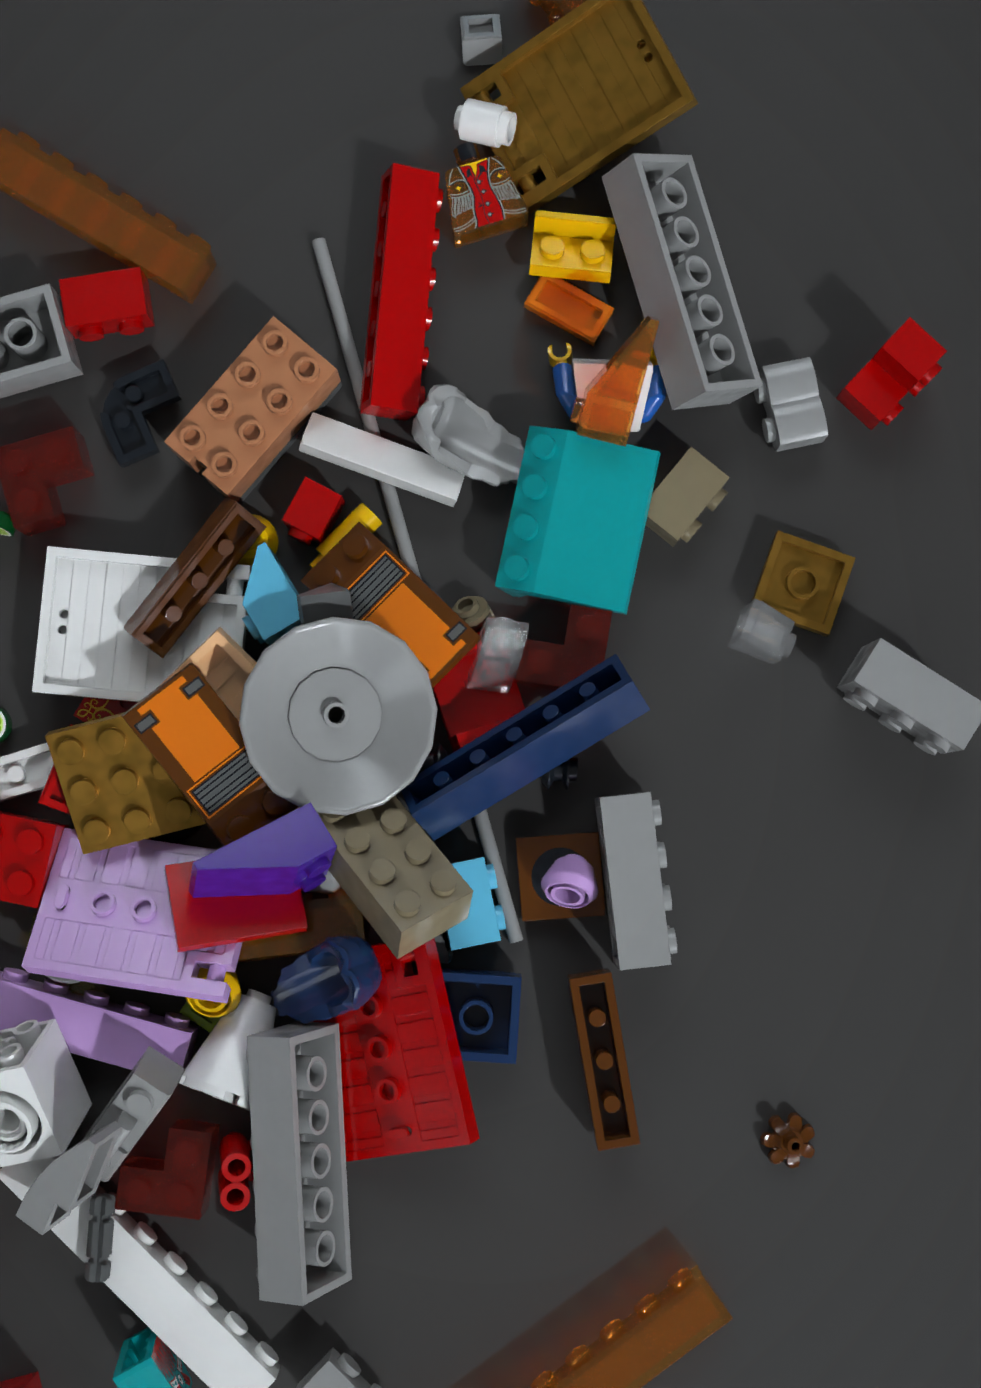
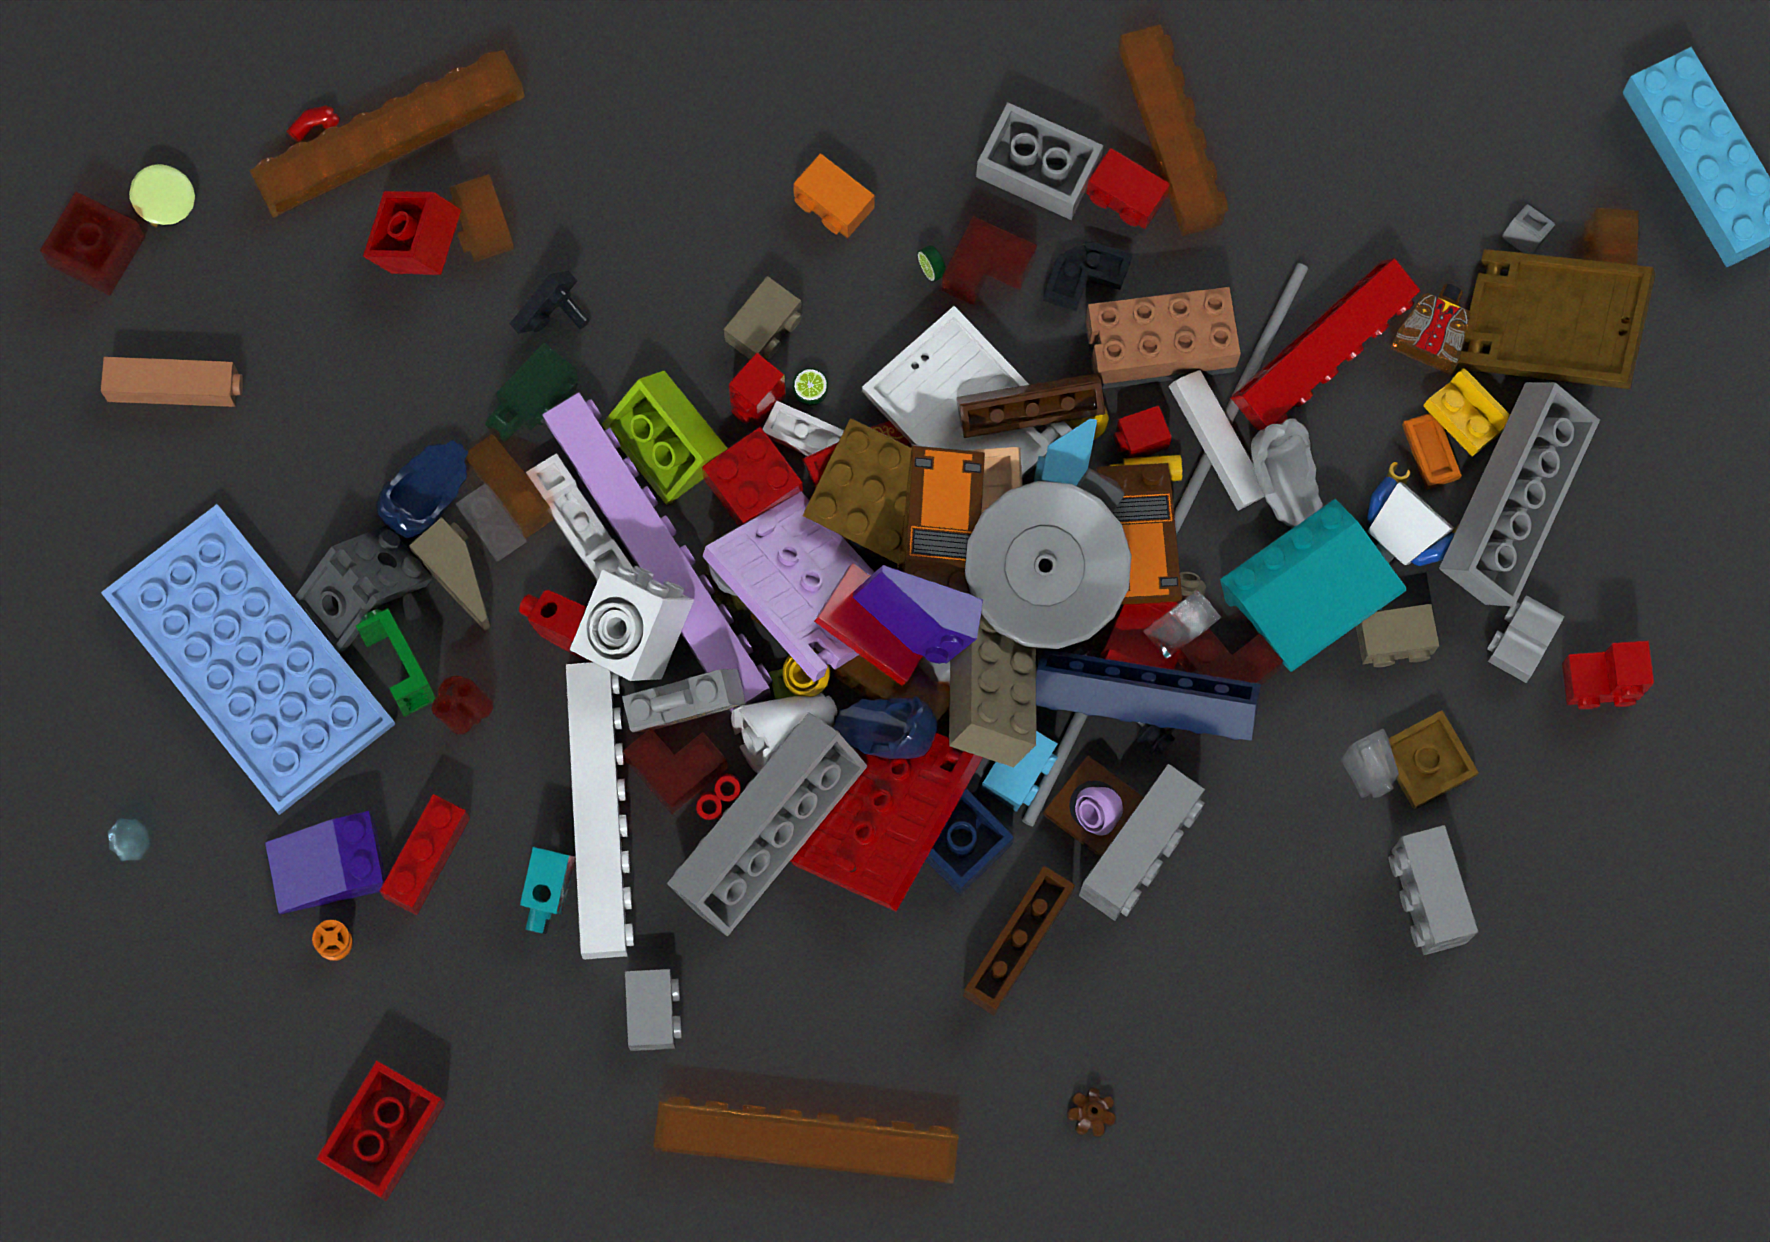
camera: 40 degrees right, 10 degrees down
light grey slope [15,1121,122,1235] -> none
dark grey axle [84,1193,116,1283] -> none
white brick [454,98,517,148] -> none
clear orange slope [570,315,659,447] -> none

